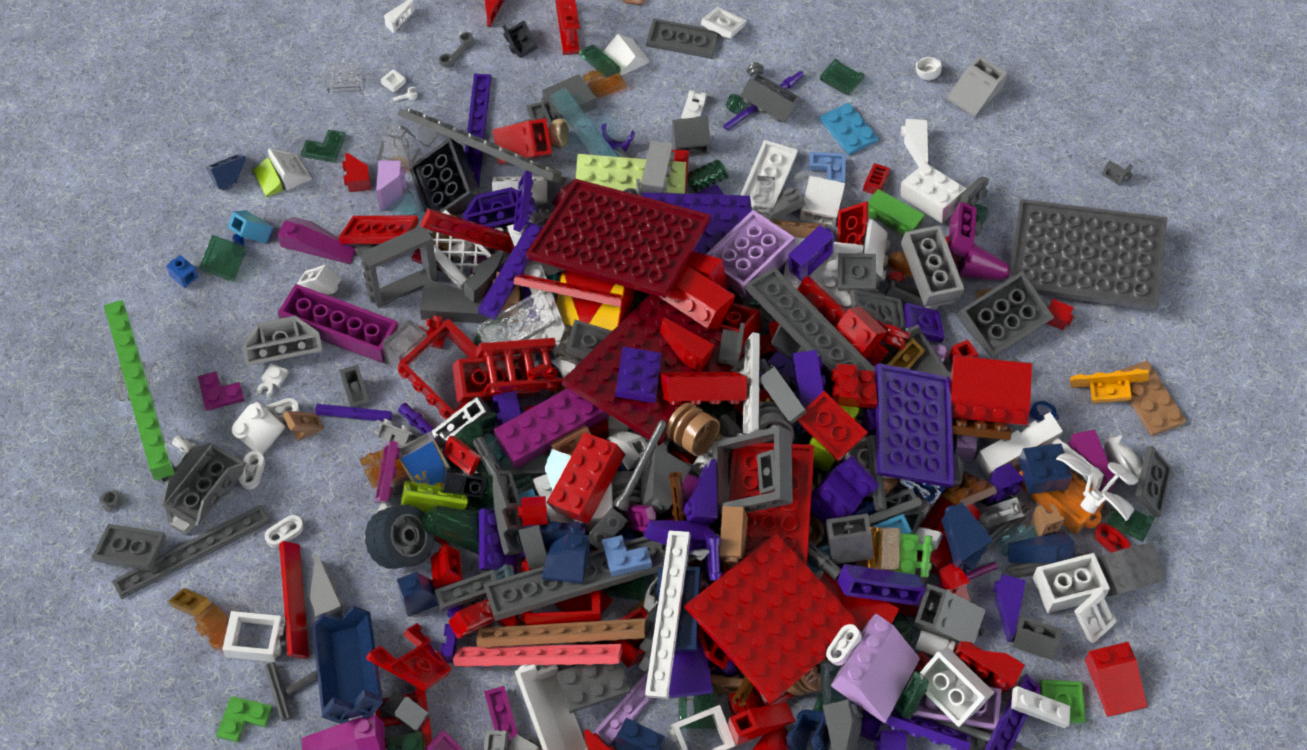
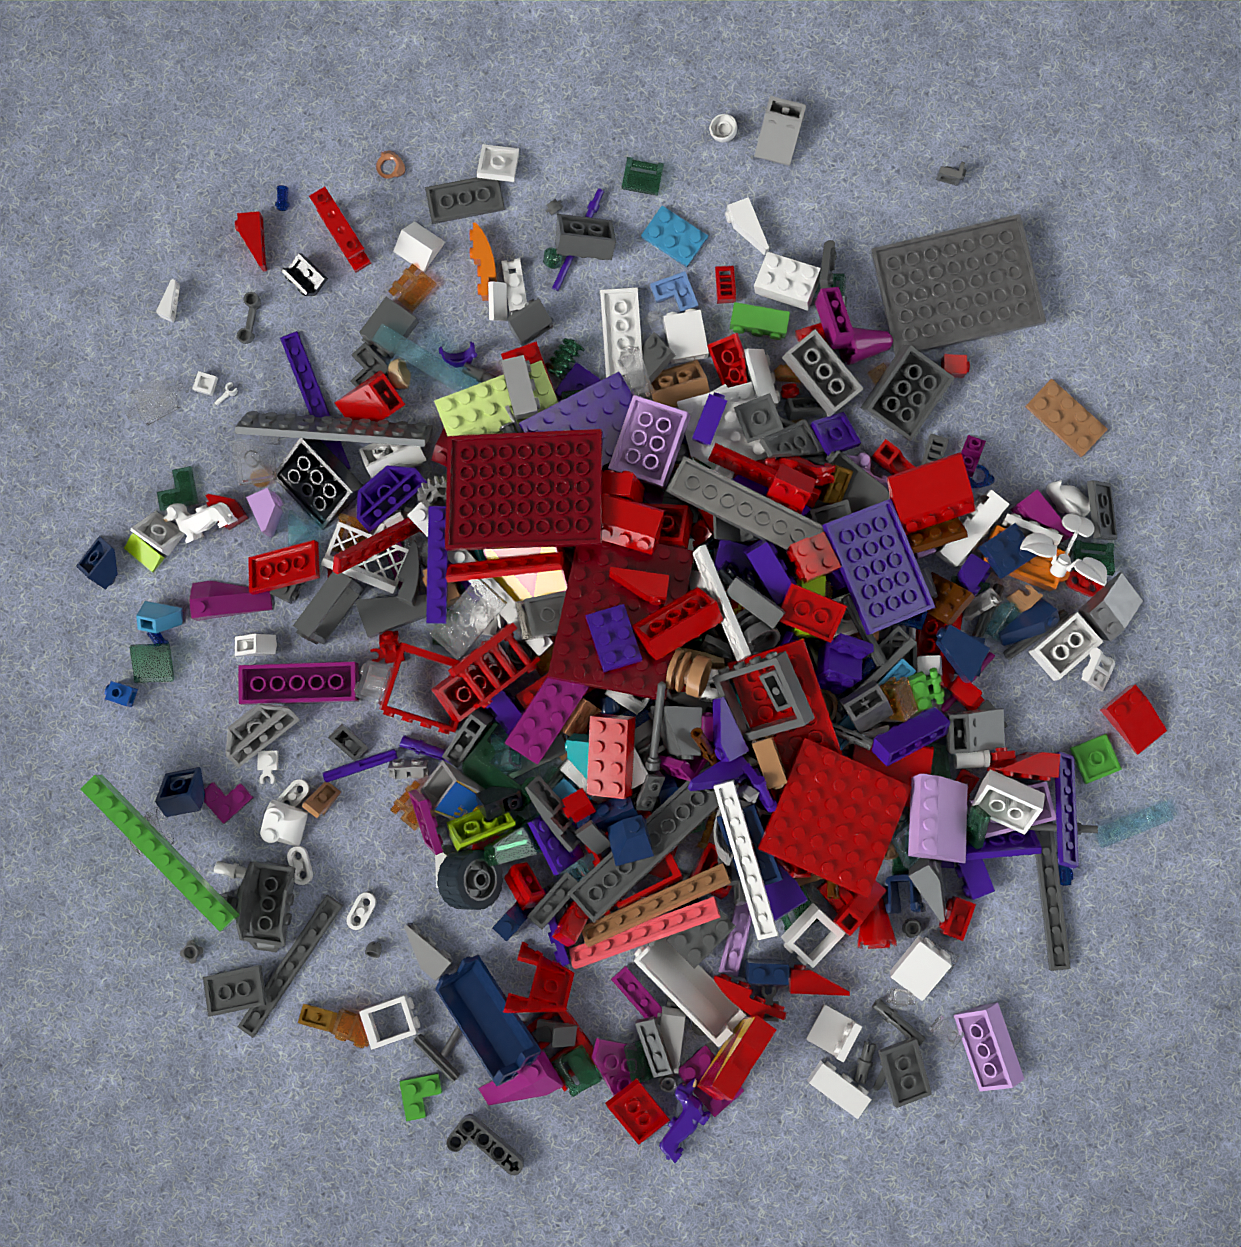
camera: 20 degrees left, 25 degrees up
red tile [279,541,309,659] -> none
red plate [442,436,481,474] -> none
dark grey axle [473,437,501,477] -> none
dark purple plate [513,170,534,232] -> none
red arm [527,364,558,380] -> none
clear green tile [579,44,621,78] -> none
medium blue plate [602,535,652,577] -> none
dark grey panel [718,323,745,367] -> none
white plate [826,624,862,665] -> none
dark purple slope [993,574,1026,642] -> none
white plate [1011,686,1070,728] -> none
dark grey brick [1012,616,1062,660] -> none
light orange bracket [1070,369,1149,404] -> none
none -> dark blue slope [155,767,205,817]
none -> white animal [163,502,238,543]
none -> dark grey hinge [365,941,382,958]
none -> orange slope [469,223,497,301]
none -> white tile [488,281,507,321]
none -> magenta slope [961,435,986,477]

